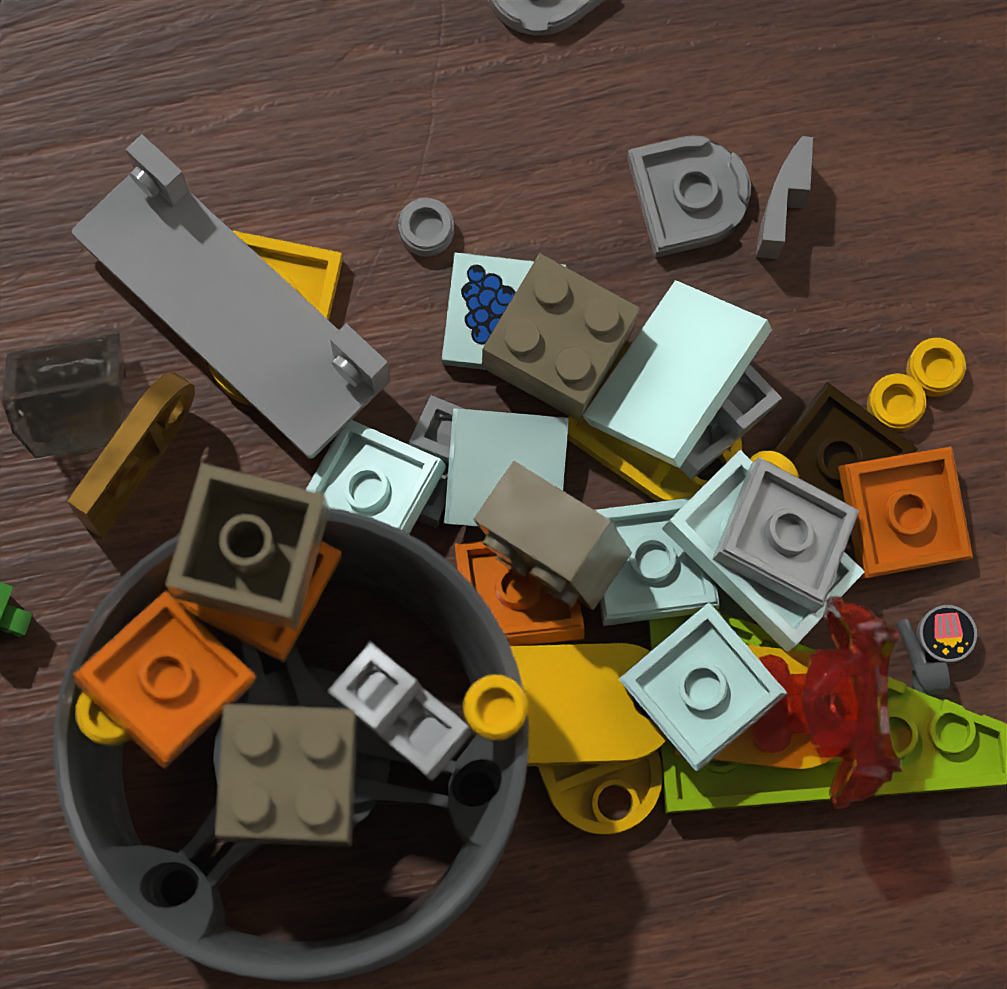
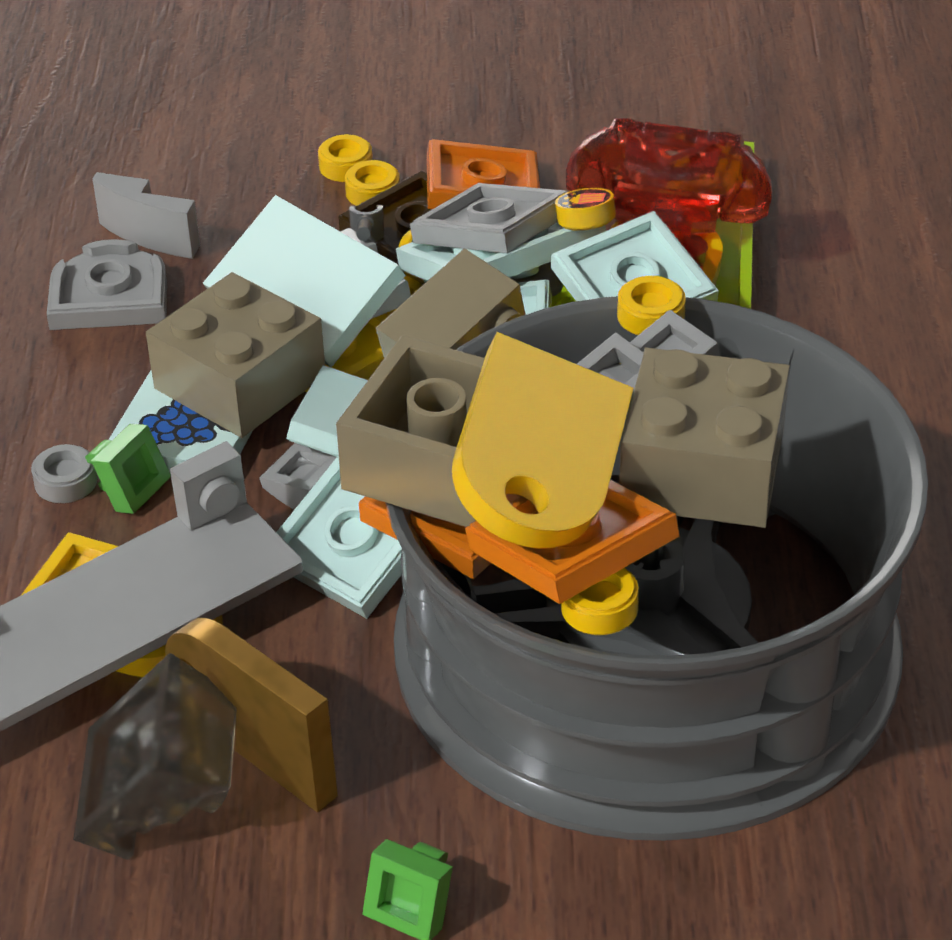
camera: 75 degrees left, 35 degrees down
none -> bright green tile [85,424,171,514]
none -> dark grey hand [349,205,385,242]
none -> yellow tile [452,332,634,548]
none -> yellow tile [555,188,616,230]

